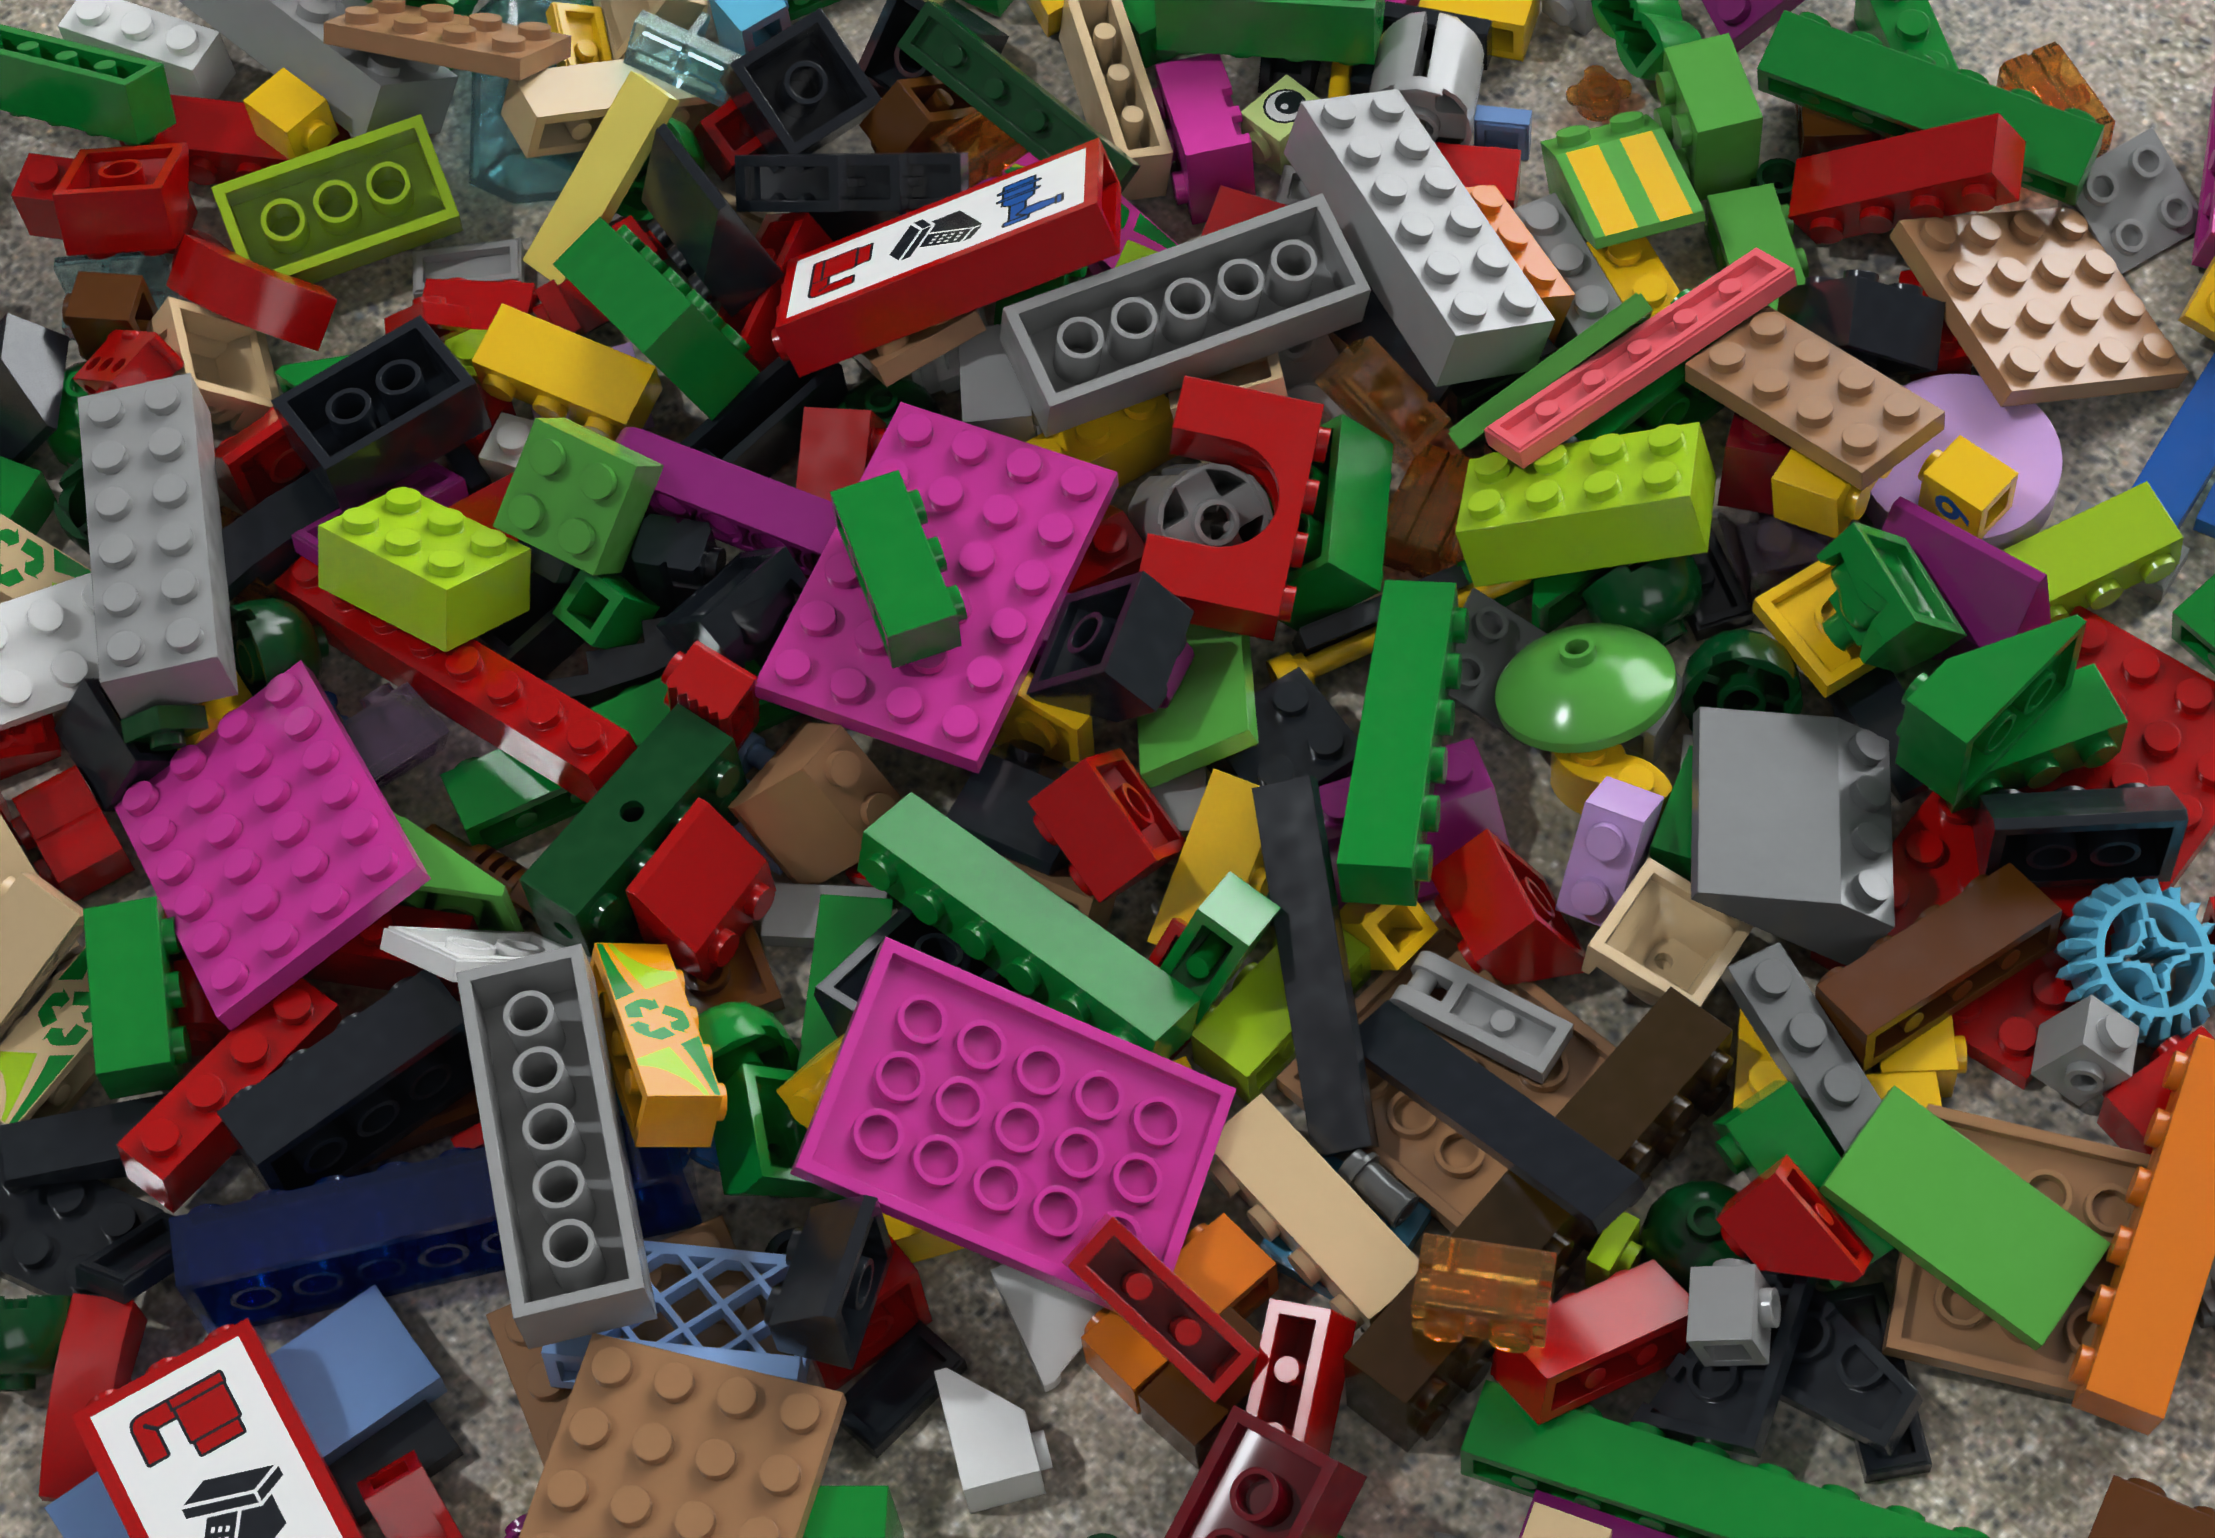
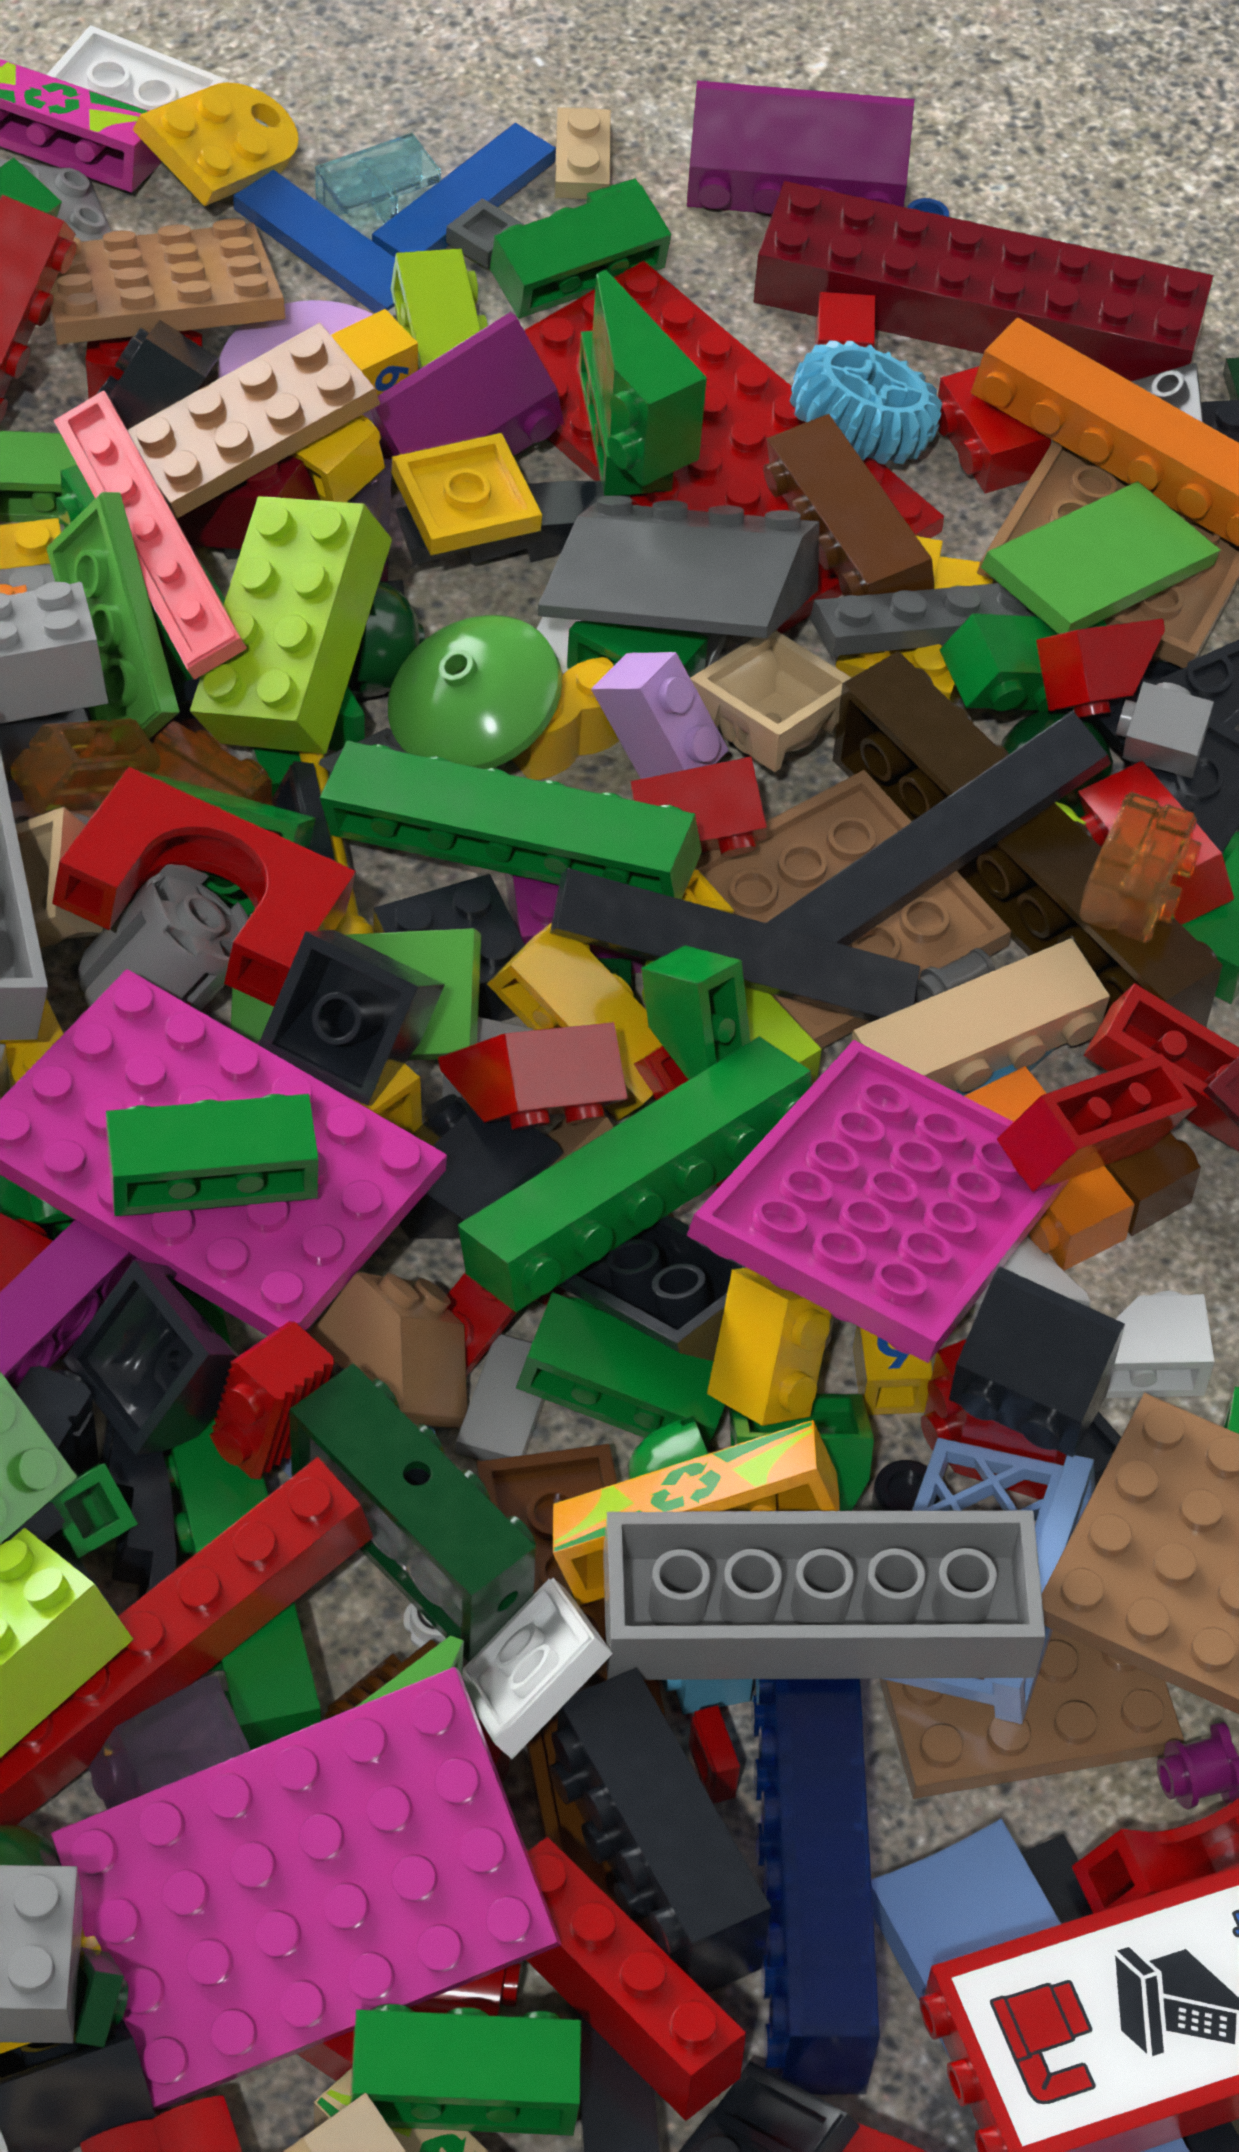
camera: 90 degrees left, 5 degrees down
red slope [625,797,776,982] -> none
light grey plate [1389,951,1574,1084] -> none
dark green cylinder [1680,629,1803,732] -> none
green brick [1816,522,1967,673] -> none
black slope [1973,783,2189,888] -> none
light grey brick [2031,994,2140,1106] -> none

